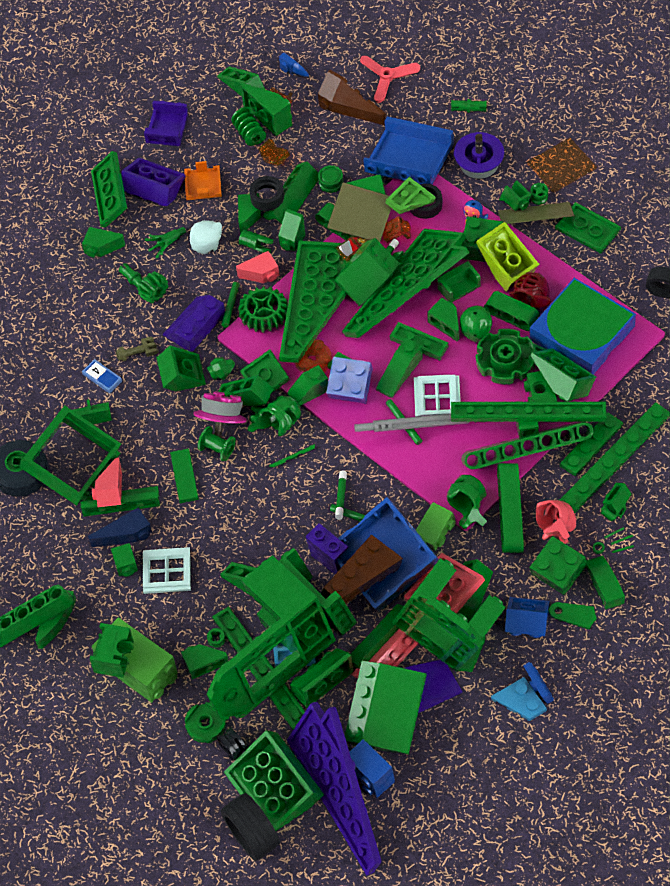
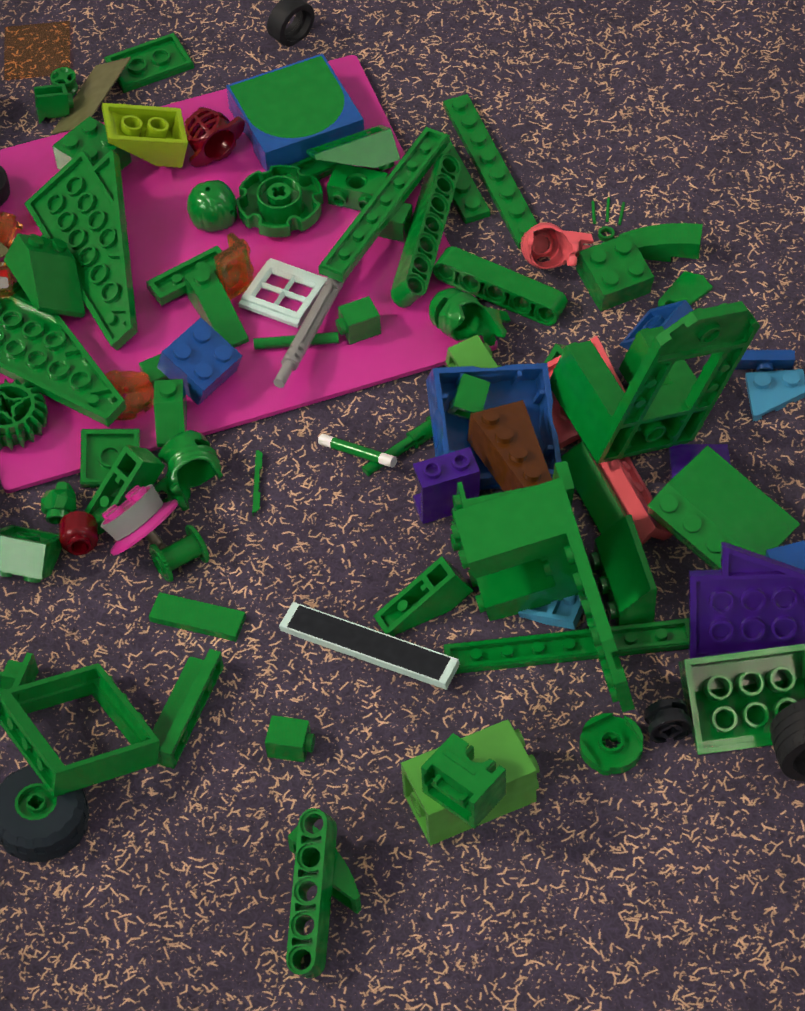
camera: 65 degrees left, 5 degrees down
dark blue slope [88,507,152,547] -> none
coral slope [92,458,122,507] -> none
light aqua piece [143,547,191,594] -> none
green slope [181,644,228,680] -> none
green bush [207,628,225,648] -> none
green slope [428,298,459,342] -> none
green panel [437,261,481,302] -> none
animal [463,200,489,221] -> none
green beam [484,291,540,331] -> none
green piece [600,482,632,521] -> none
none -> dark red head [59,511,99,555]
none -> clear orange bracket [214,233,254,300]
none -> black tile [279,602,460,690]
none -> green brick [335,296,381,345]
none -> green panel [447,374,491,420]

